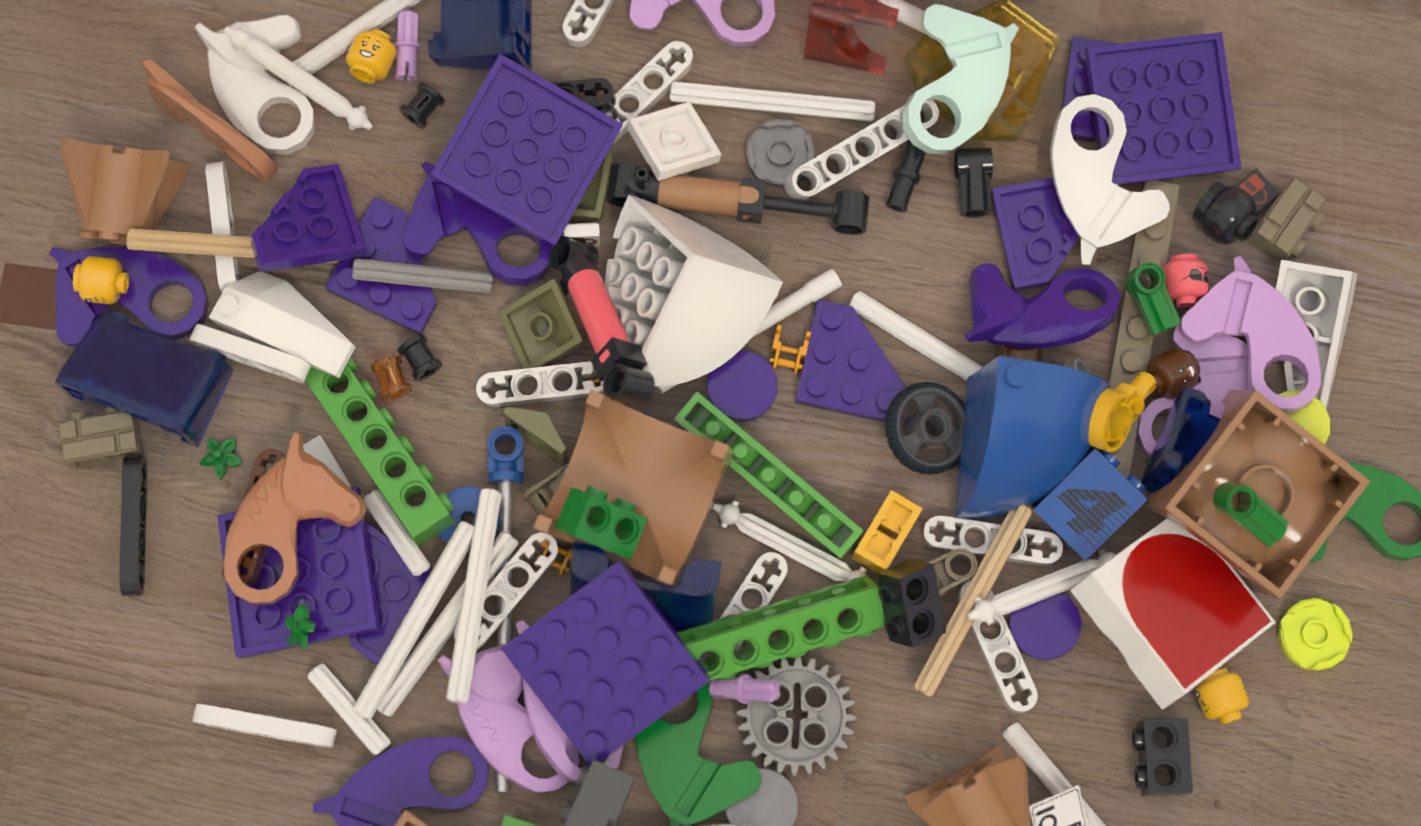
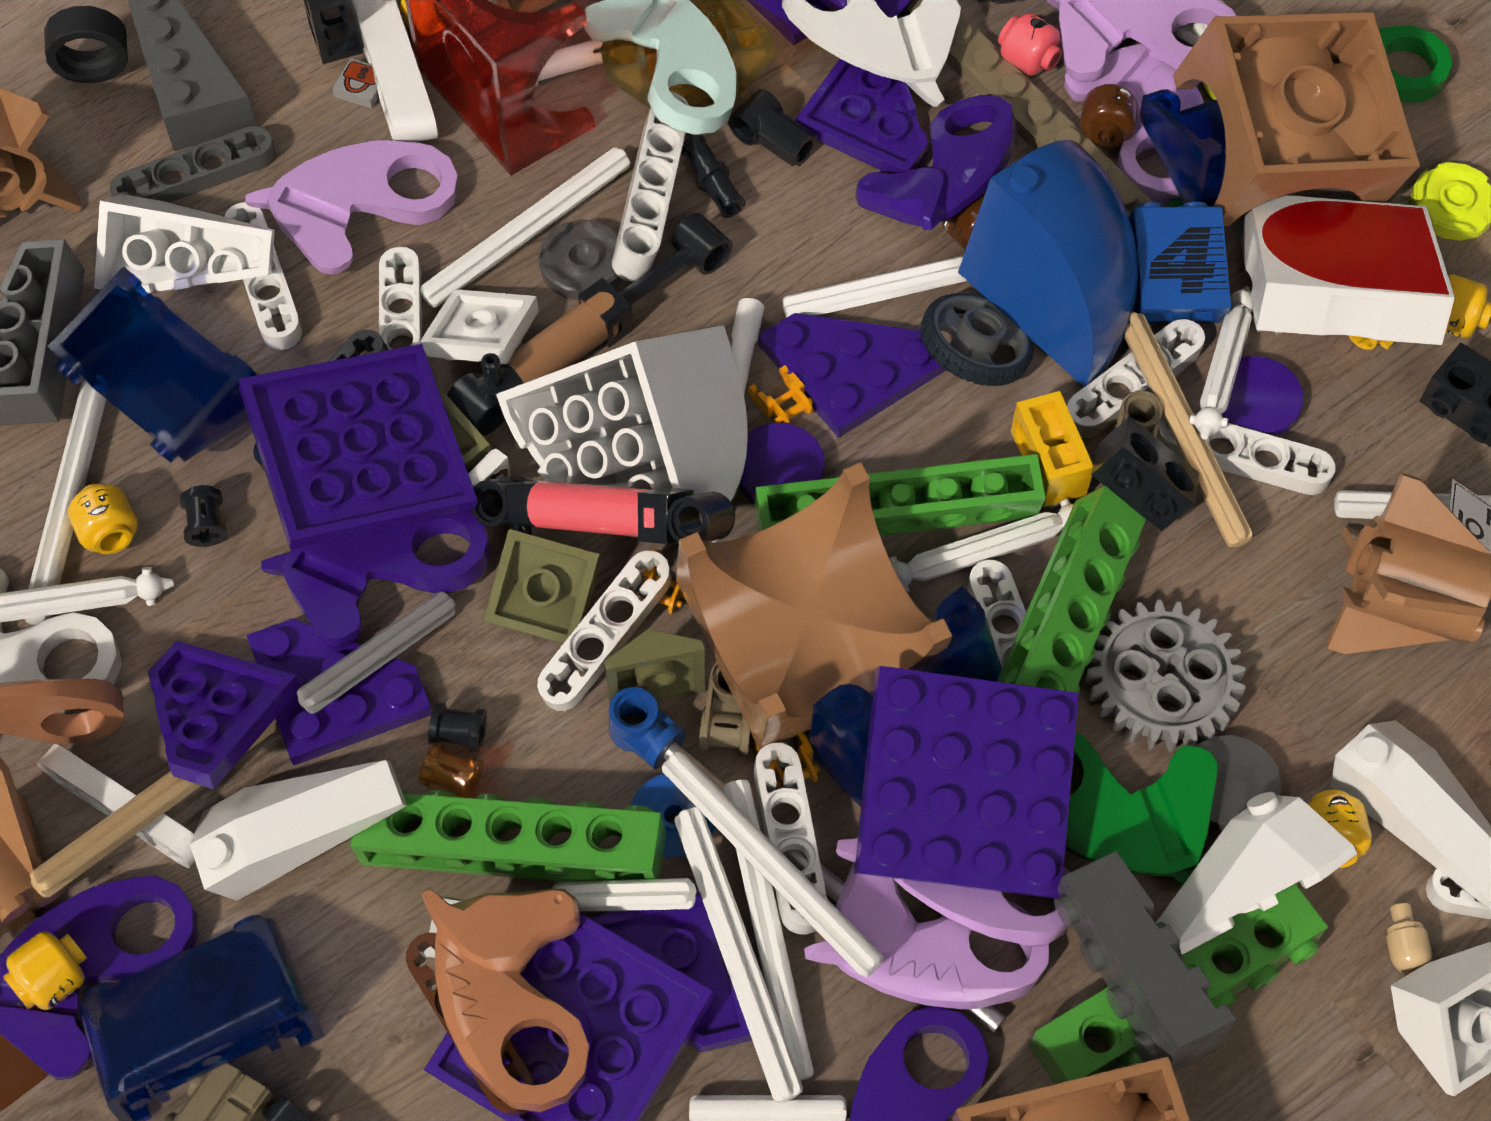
camera: 45 degrees left, 15 degrees down
white beam [189,324,311,383] -> none
green plant [199,438,243,480] -> none
green plant [285,605,315,649] -> none
lavender axle [393,11,421,81] -> none
green brick [554,485,648,560] -> none
lavender axle [709,674,780,704] -> none
yellow pin [1088,372,1157,453] -> none
green piece [1125,262,1181,336] -> none
green piece [1213,482,1289,547] -> none

